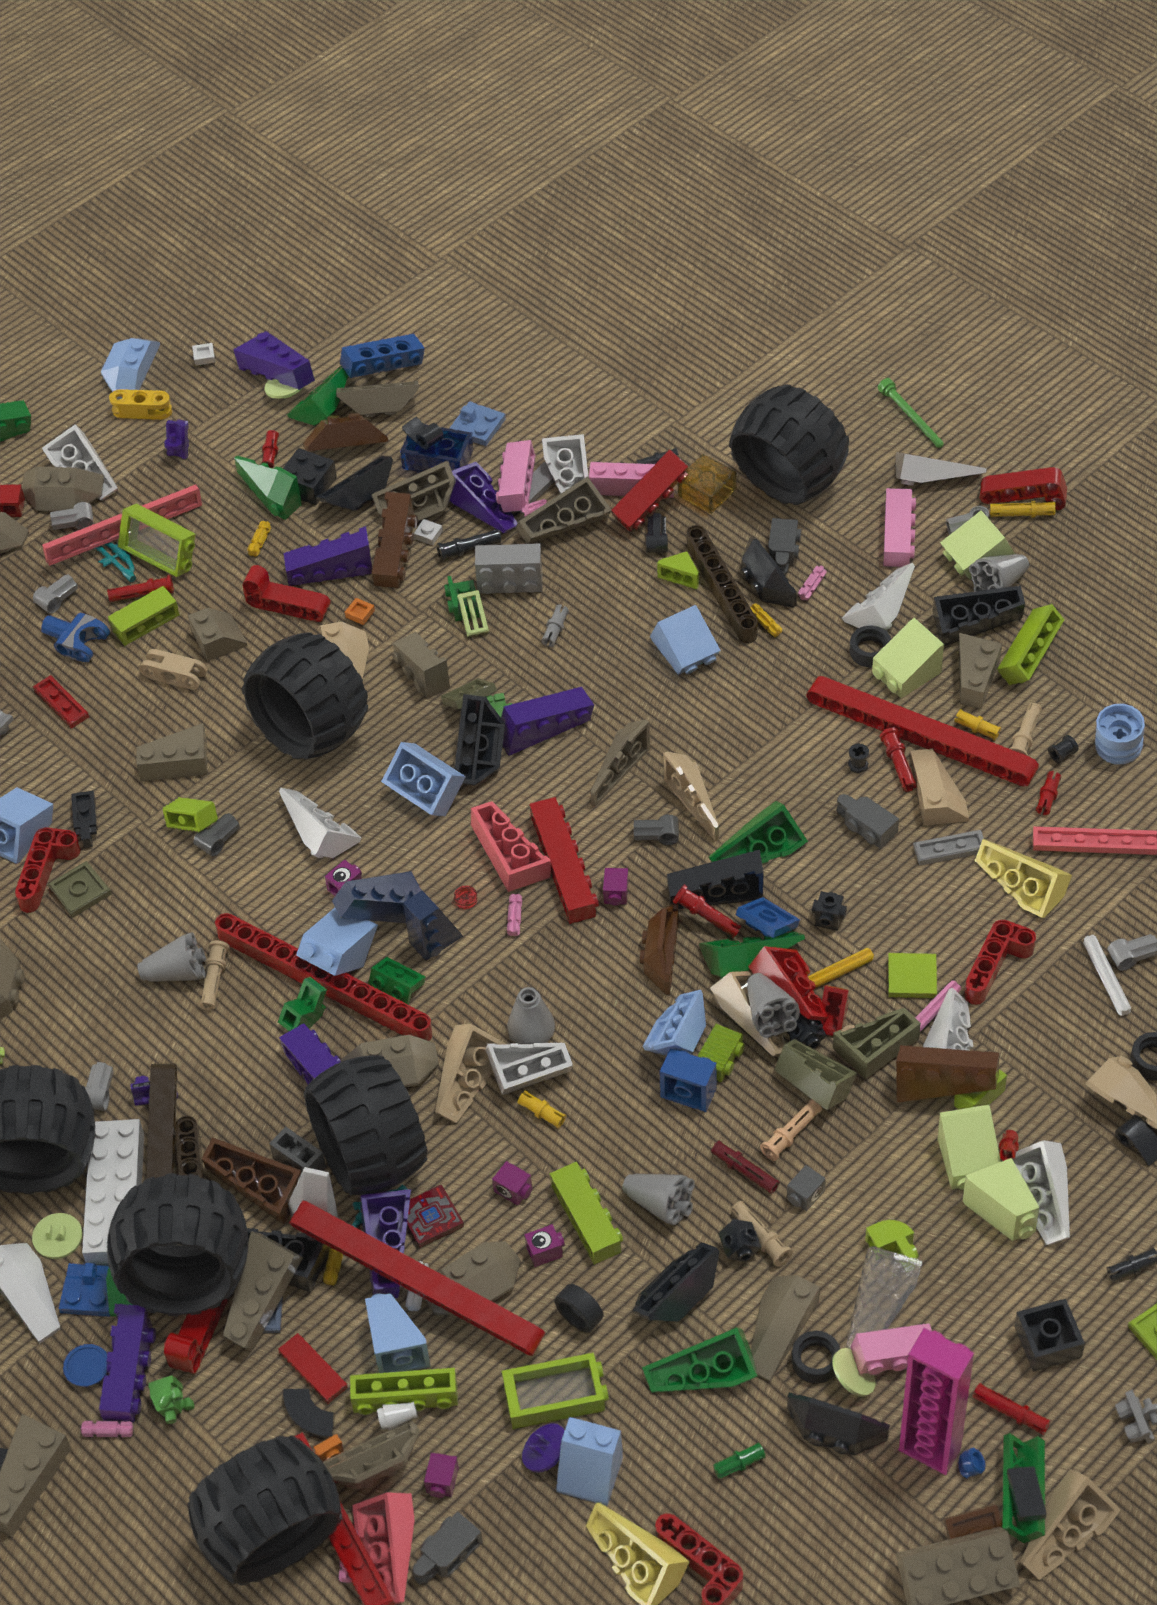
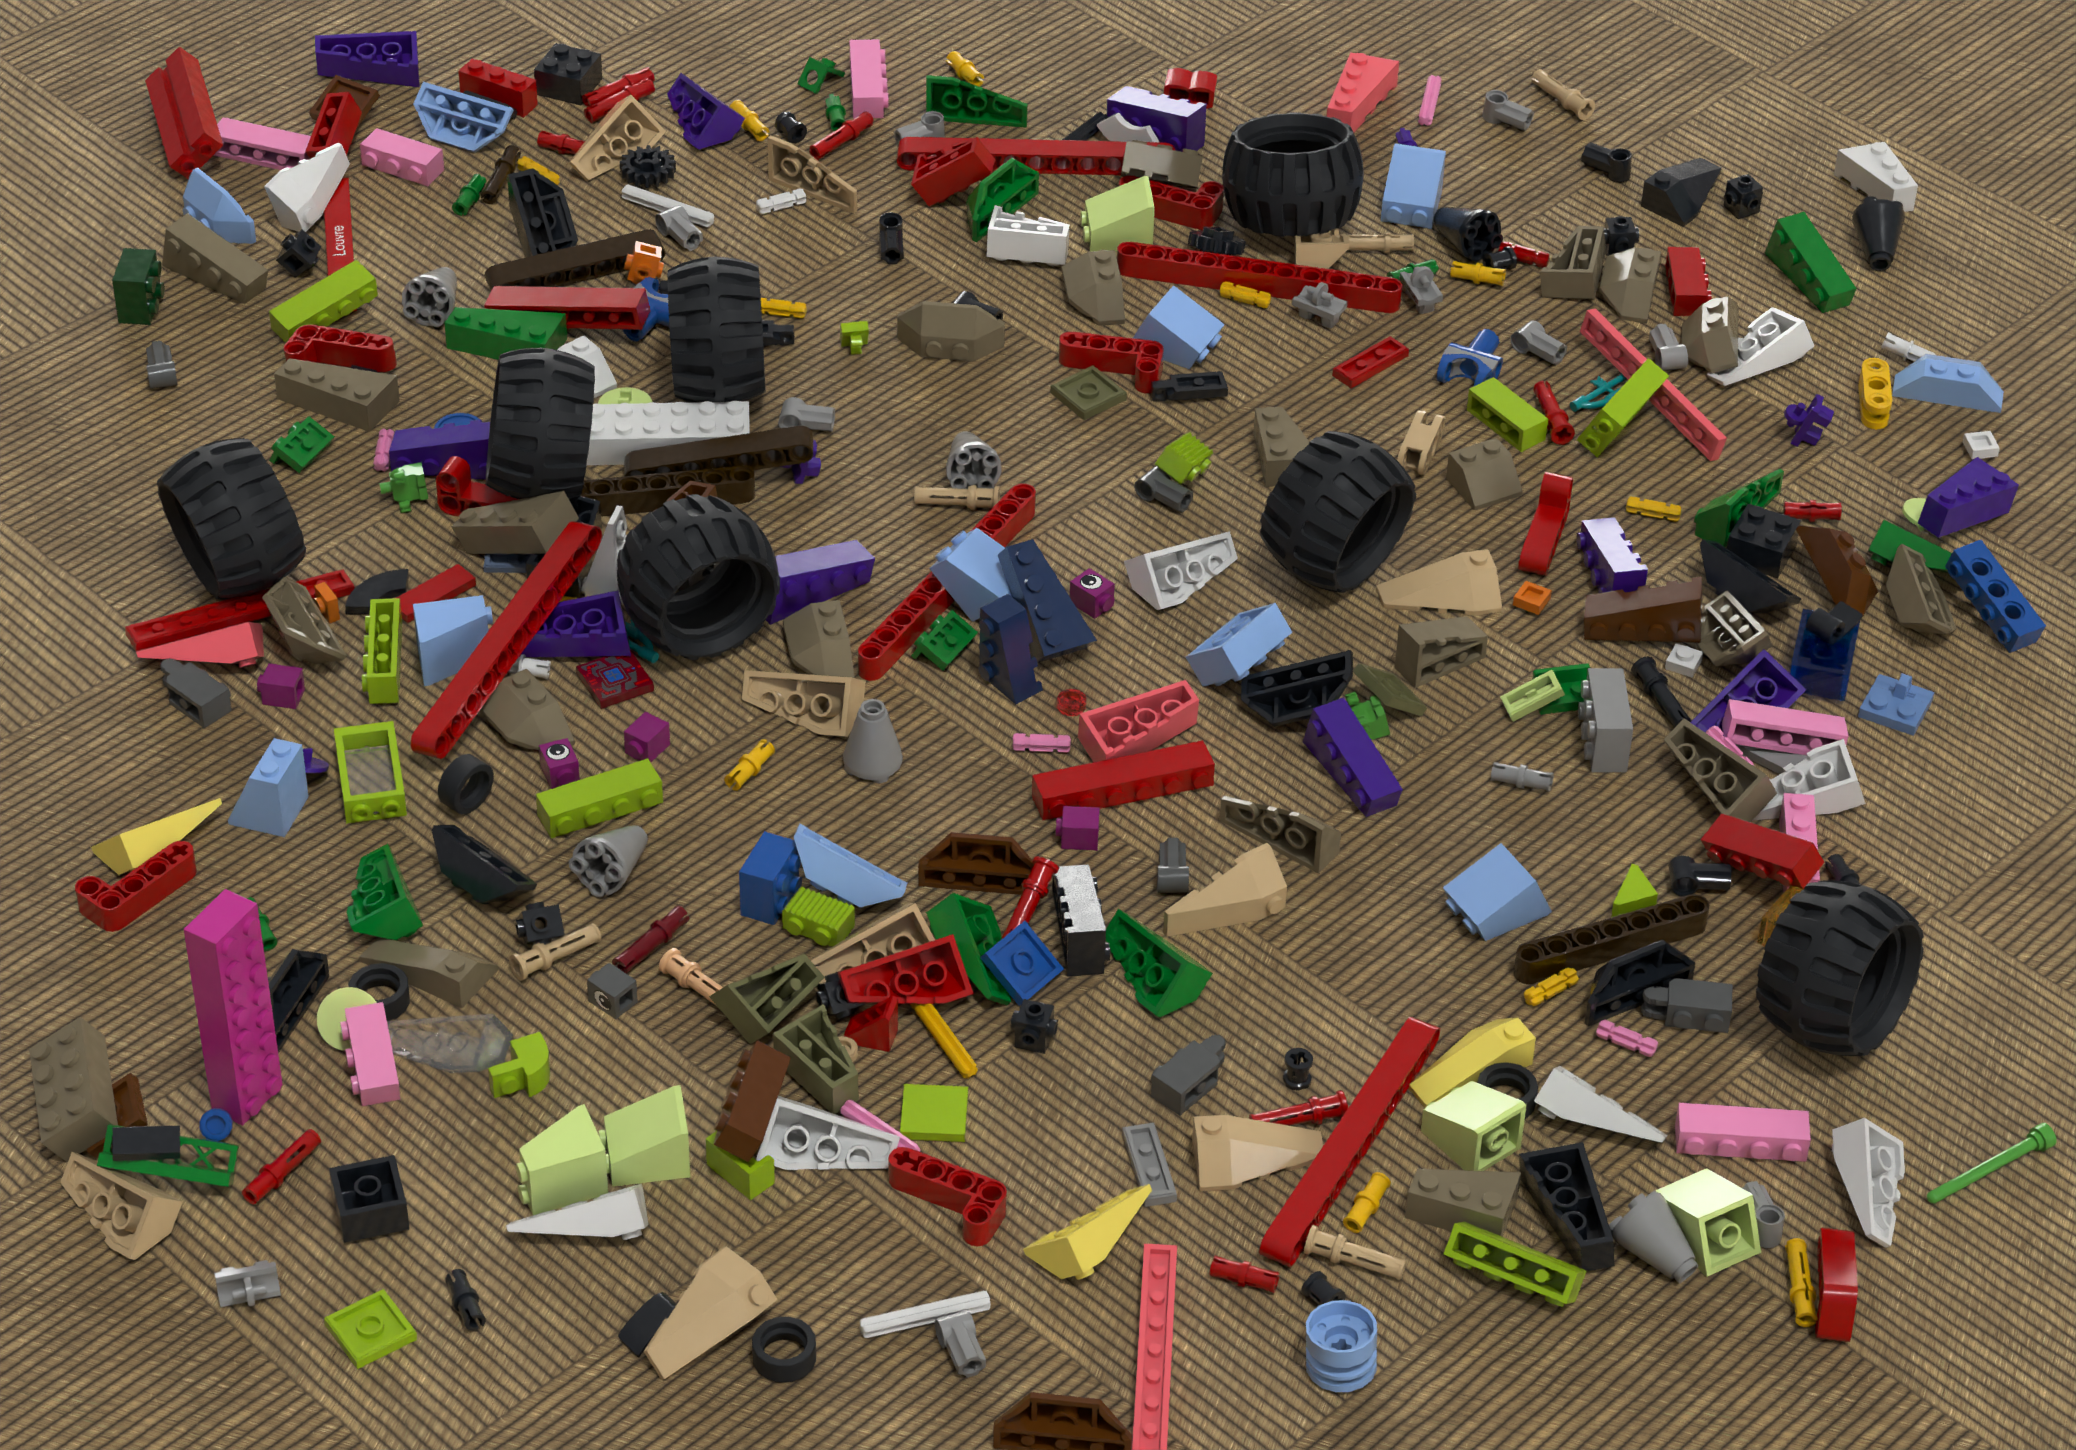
camera: 85 degrees right, 10 degrees down
green brick [278,977,327,1031] -> none
white cone [377,1402,418,1430] -> none
white wedge [486,1043,573,1095] -> none
light grey cone [747,973,800,1038] -> none
red pin [999,1130,1019,1161] -> none
none -> green bracket [269,416,335,473]
none -> light yellow wedge [1409,1018,1536,1108]
none -> white axle [1881,332,1936,362]

